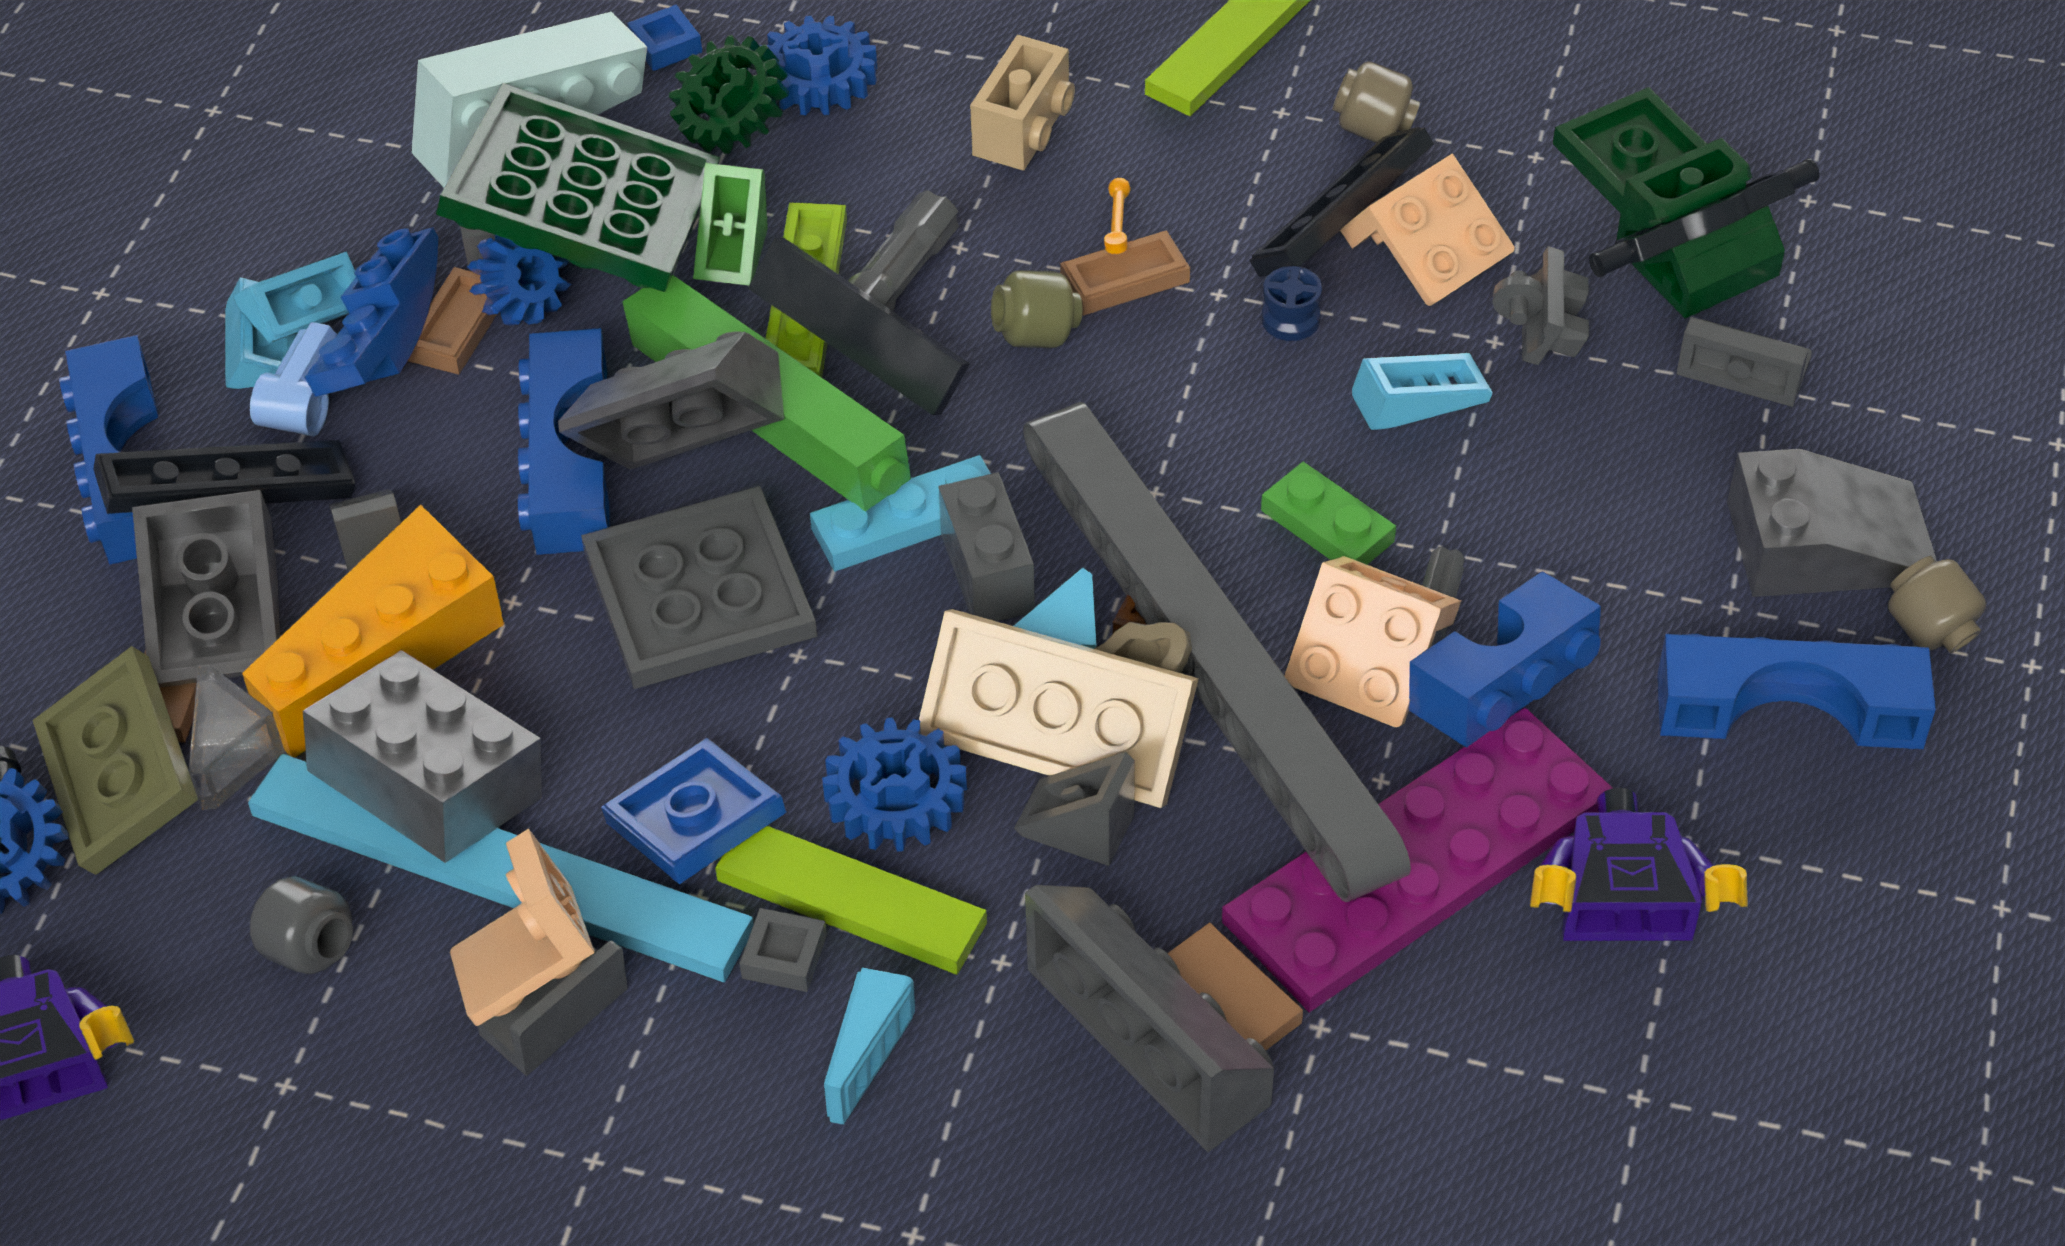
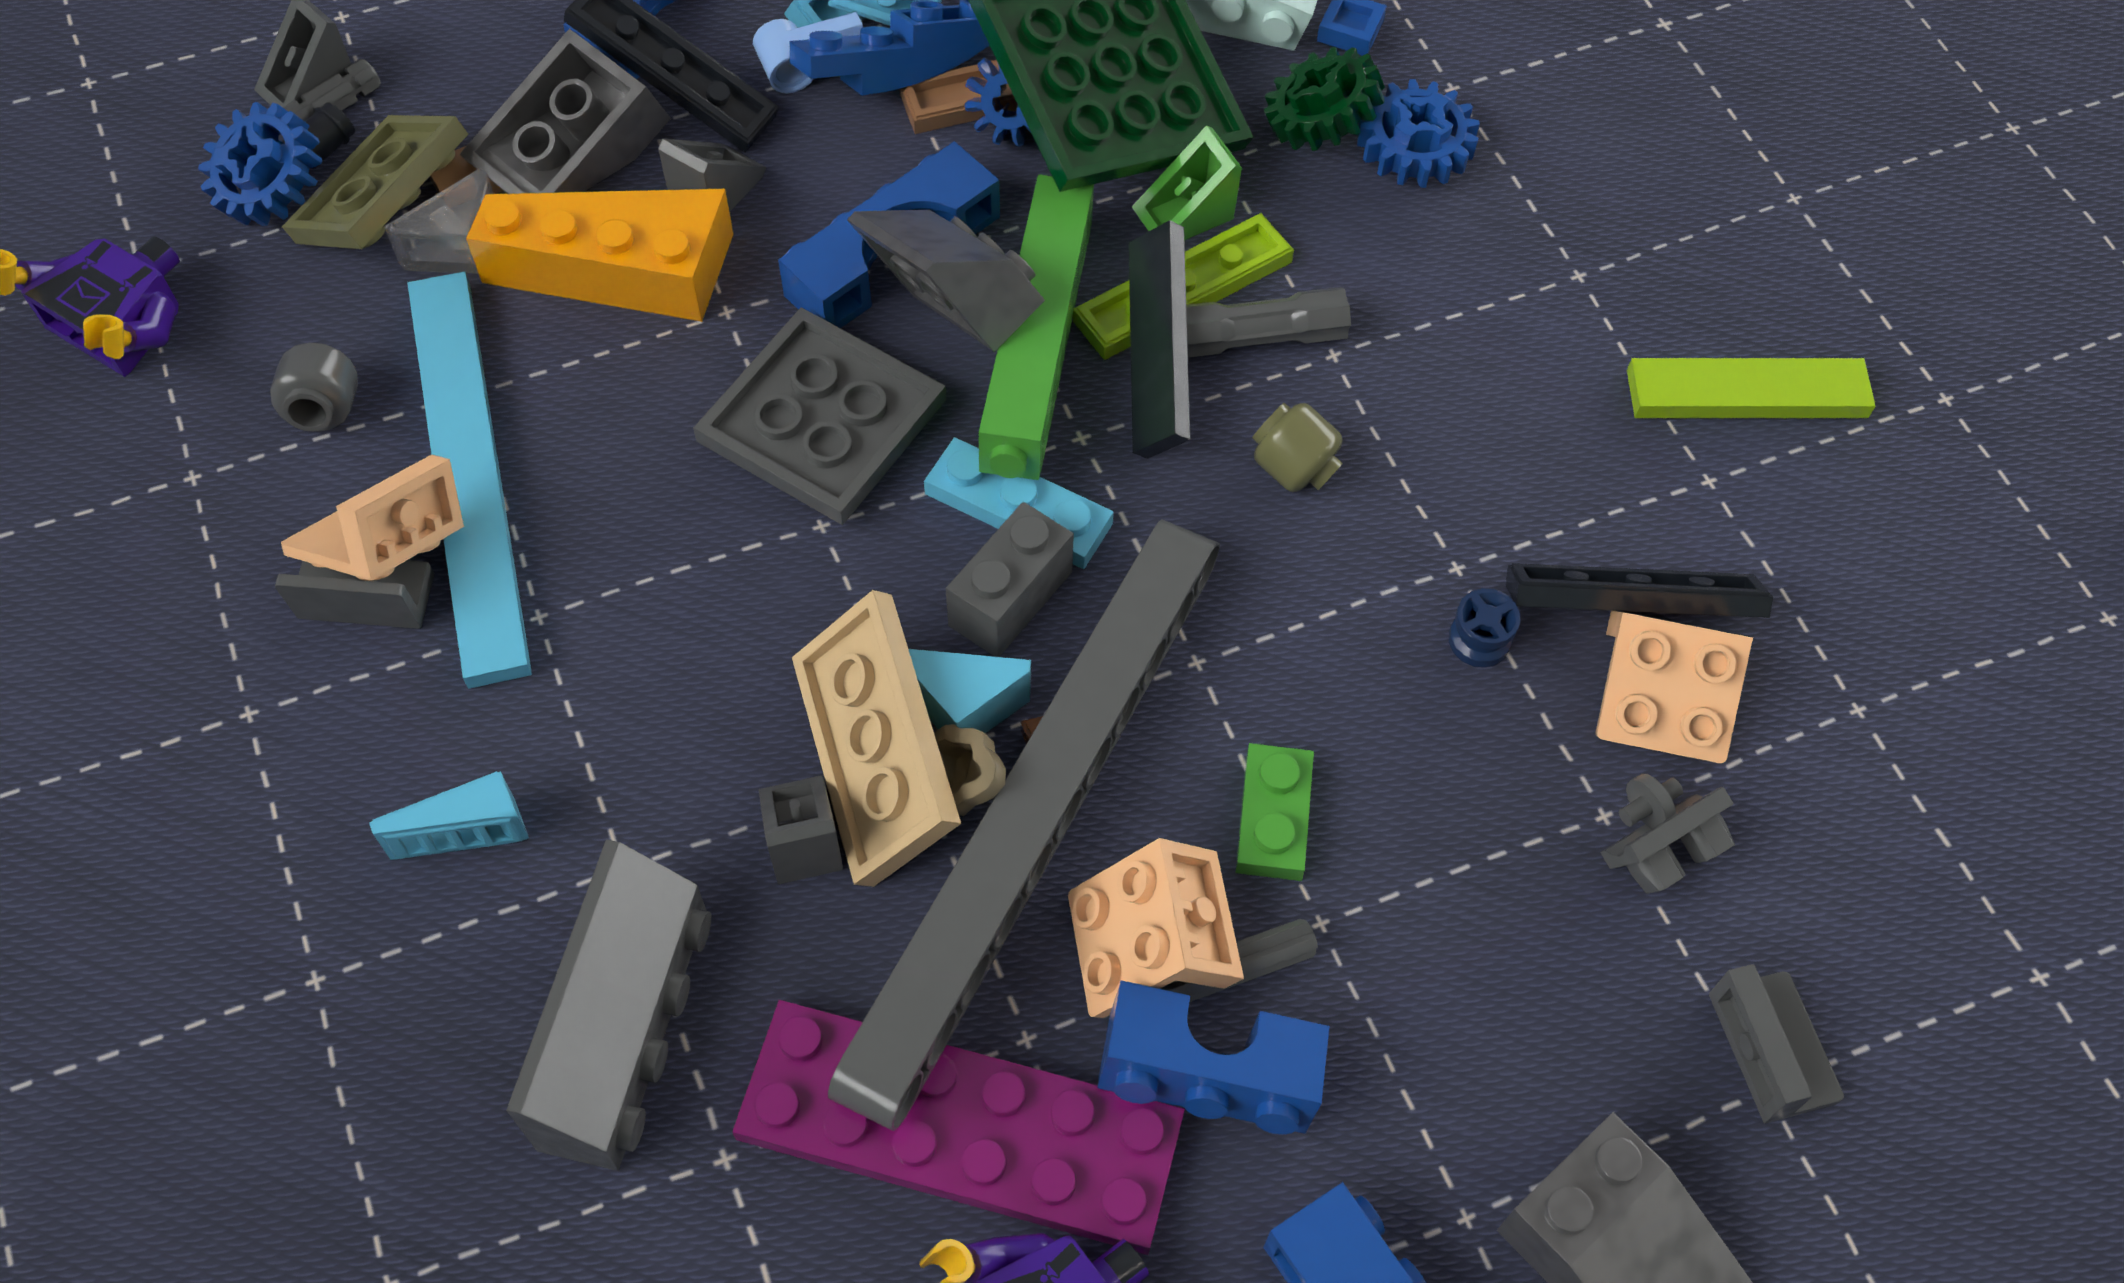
camera: 50 degrees right, 10 degrees up
flat silver brick [303,650,542,863] -> none
blue tile [601,738,787,884] -> none
lime tile [715,826,987,975] -> none
dark grey plate [740,908,827,992] -> none
blue gear [822,718,967,852] -> none
tan brick [970,35,1075,171] -> none
medium nougat tile [1060,230,1190,316] -> none
light orange hinge [1104,178,1131,254] -> none
medium nougat tile [1167,922,1303,1050] -> none
dark tan head [1332,61,1420,143] -> none
medium azure slope [1352,353,1493,430] -> none
dark green piece [1553,87,1820,319] -> none

